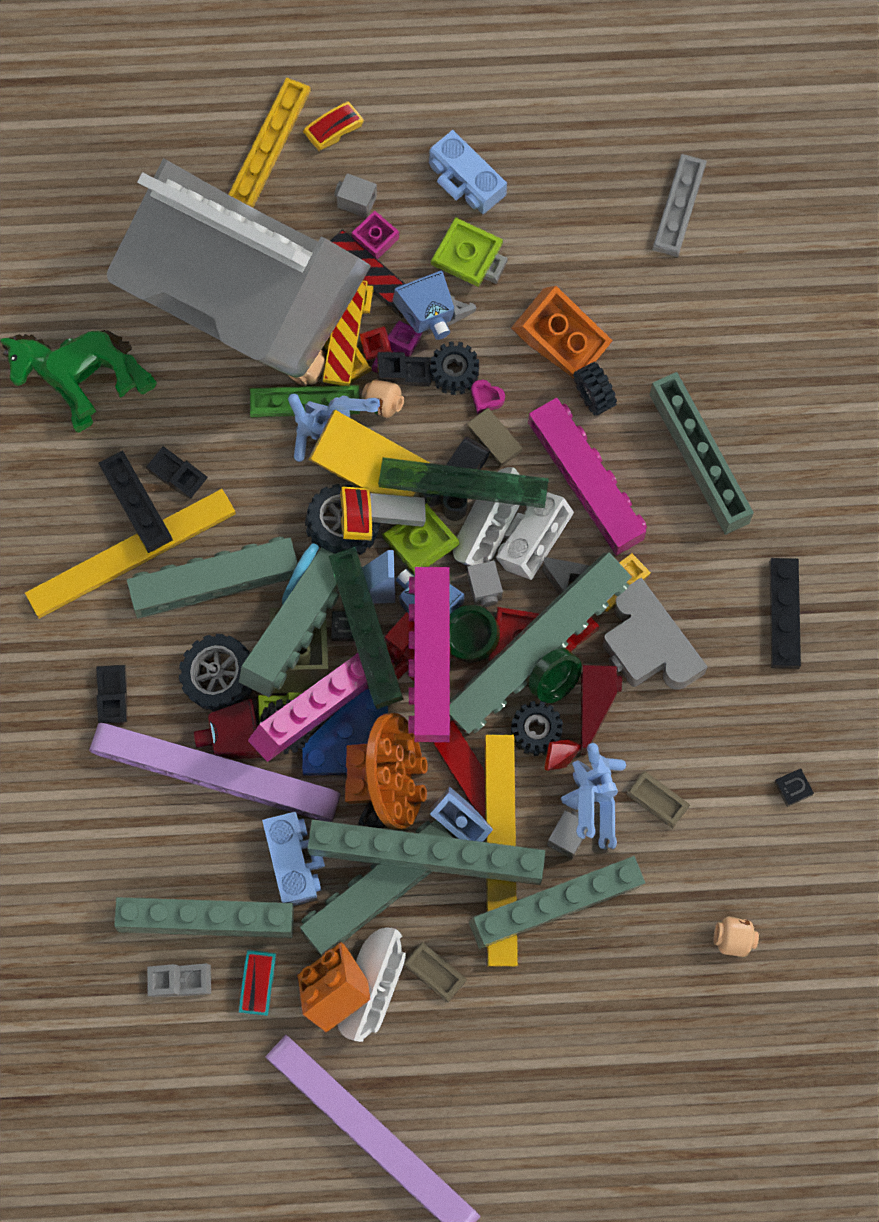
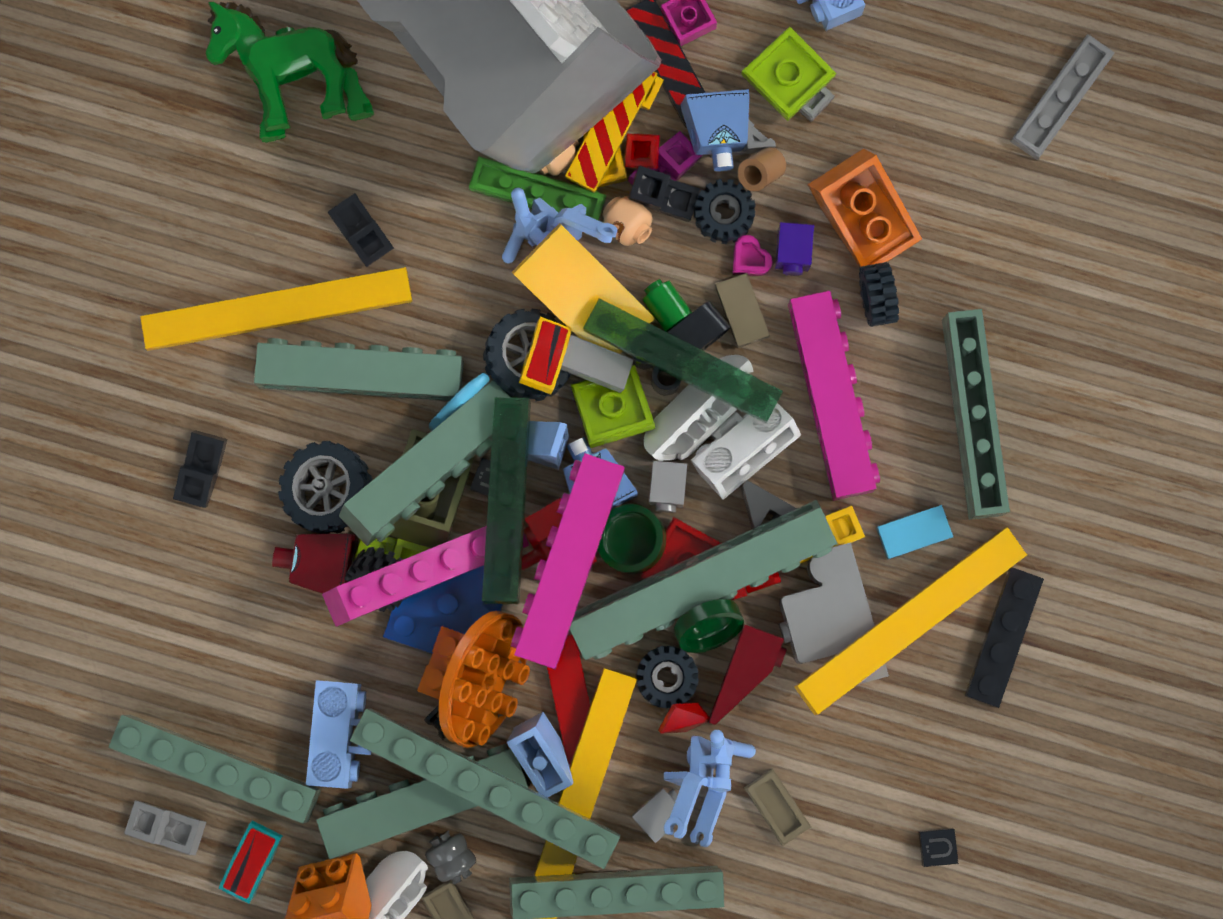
camera: 20 degrees right, 10 degrees up
lavender beam [89,723,341,822] -> none
black plate [98,450,173,553] -> none
none -> dark grey piece [425,830,476,885]
none -> green brick [642,279,693,333]
none -> medium nougat brick [738,147,786,191]
none -> dark purple brick [775,222,814,276]
none -> yellow tile [794,527,1027,715]
none -> medium azure tile [876,505,953,560]

